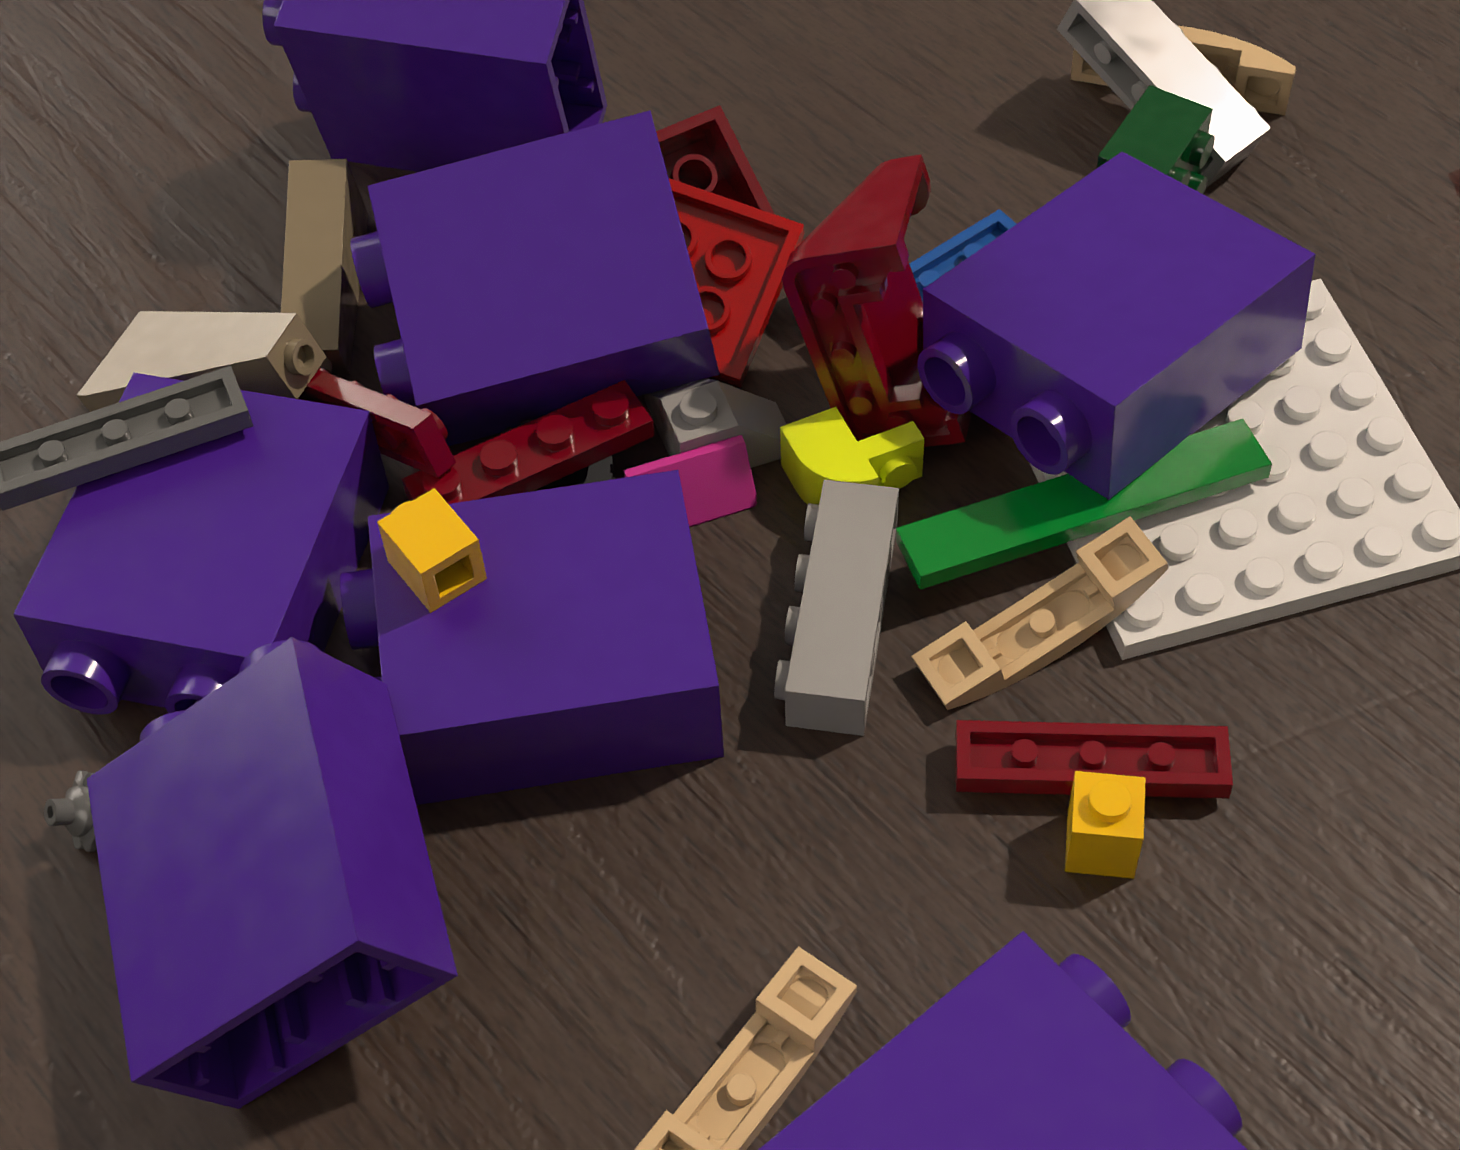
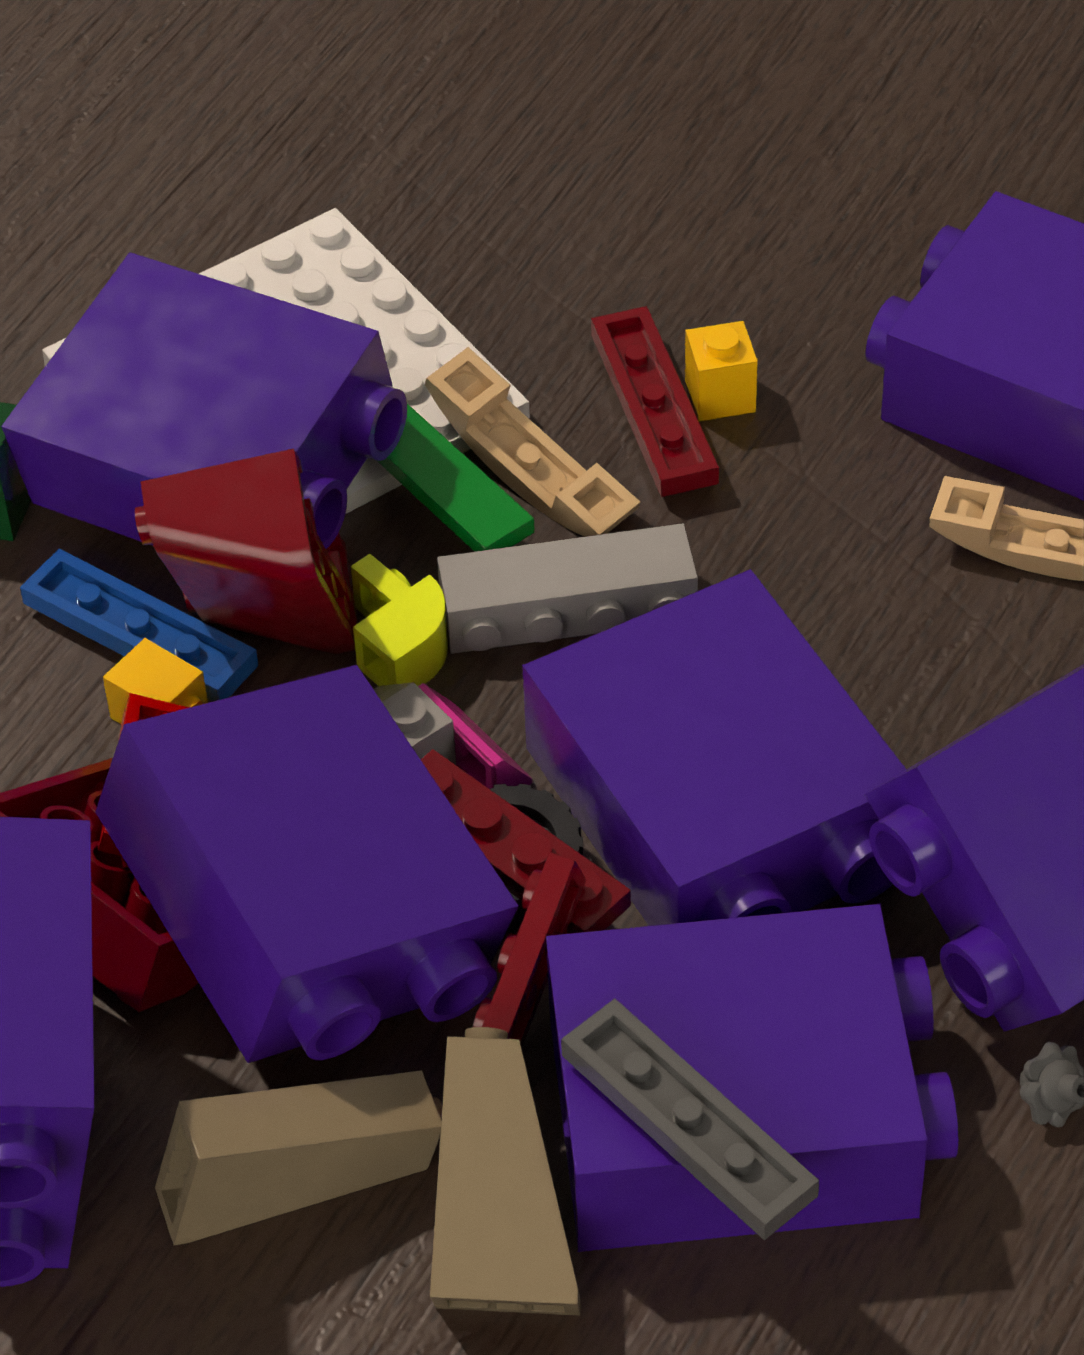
camera: 110 degrees left, 5 degrees down
yellow brick [377,488,487,613] -> none

